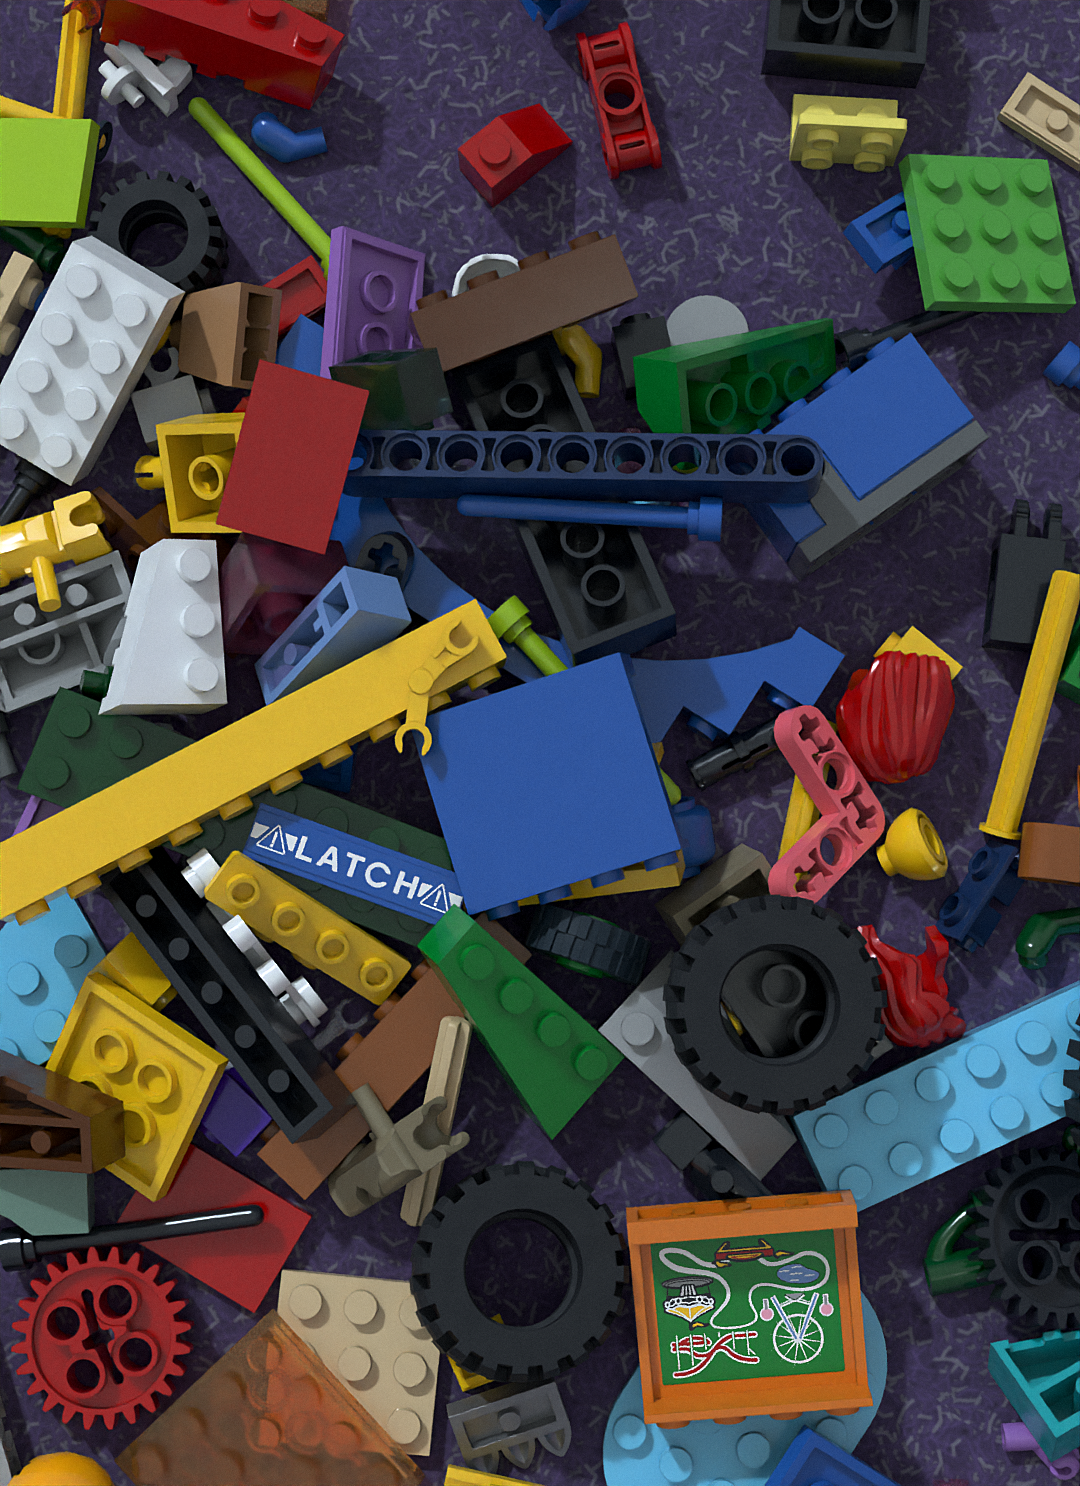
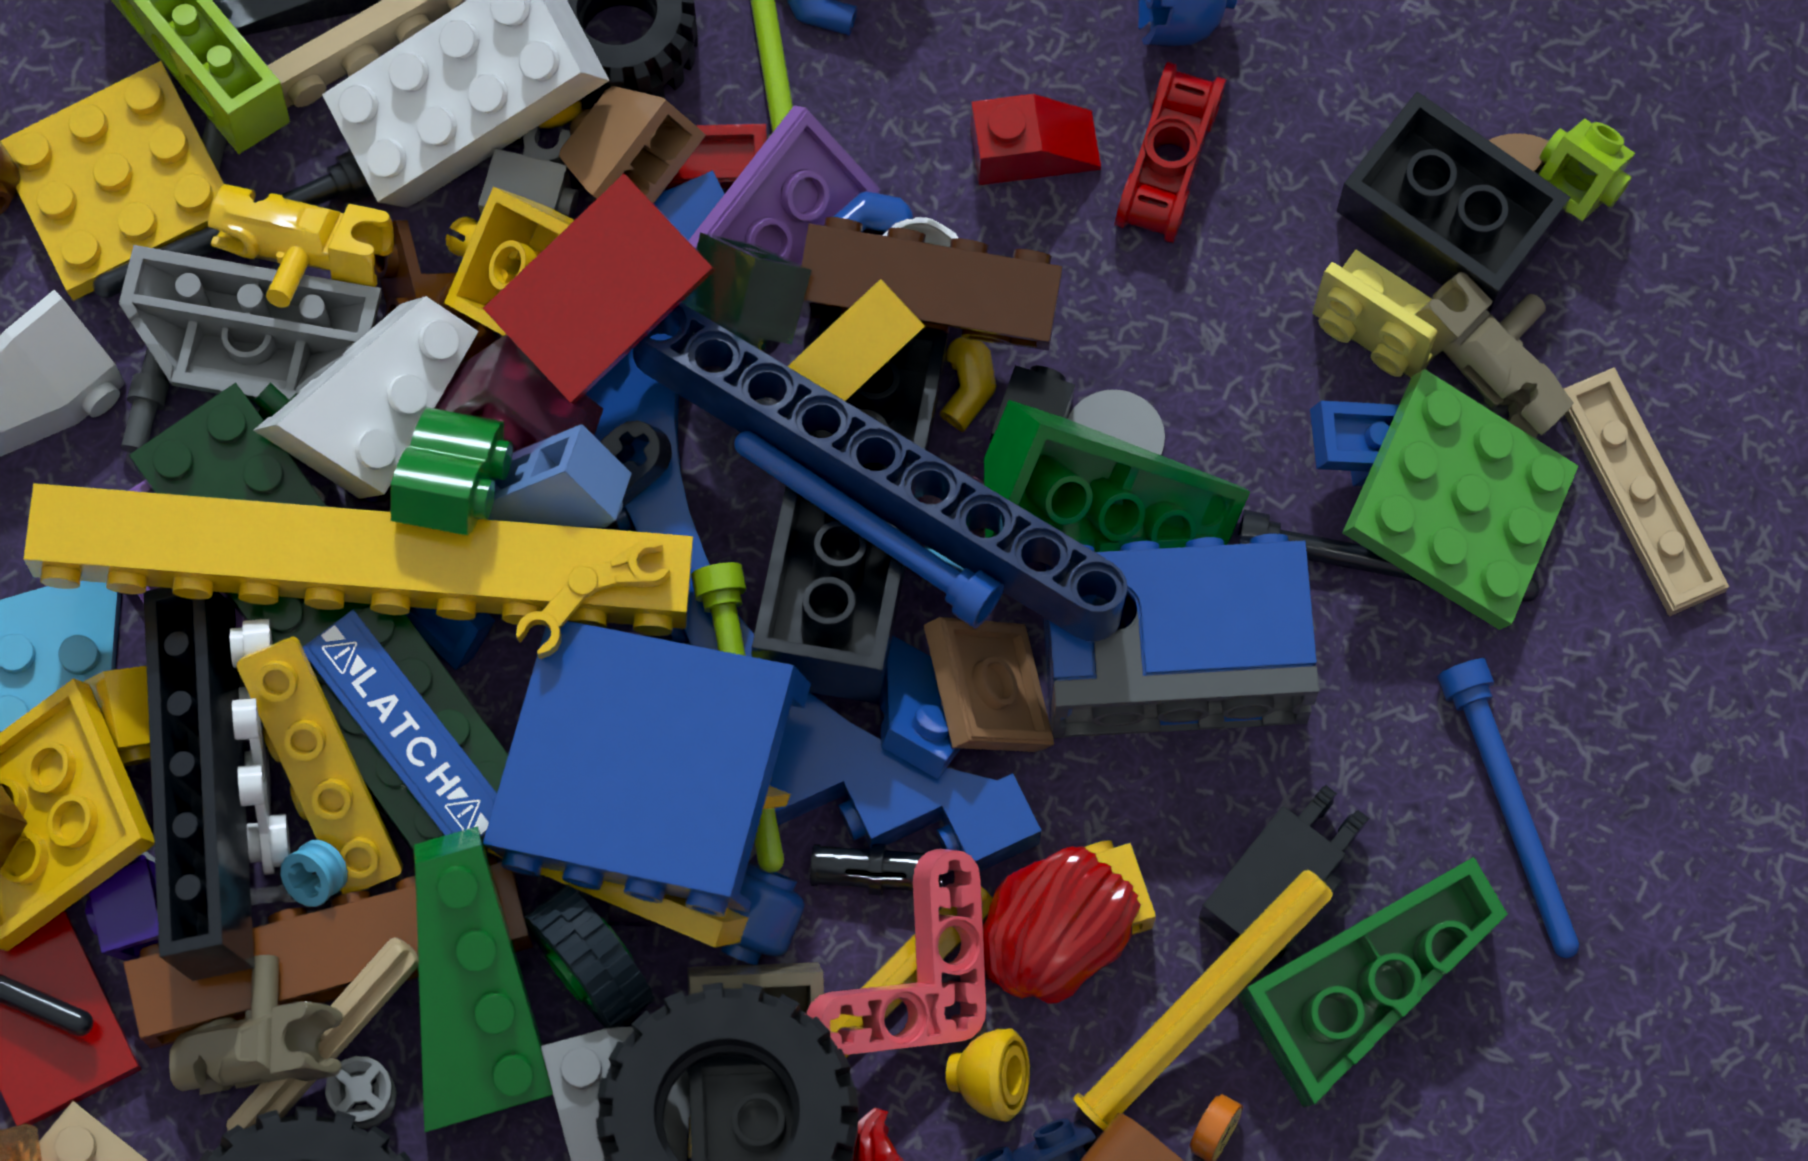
camera: 30 degrees right, 10 degrees down
none -> medium azure bush [280,840,348,907]
none -> light grey wheel [325,1056,397,1129]
none -> green brick [391,407,513,536]
none -> yellow tile [788,279,926,401]
none -> blue arm [823,191,913,235]
none -> blue wing [880,635,961,779]
none -> medium nougat tile [924,617,1054,752]
none -> dark tan piece [1414,272,1574,438]

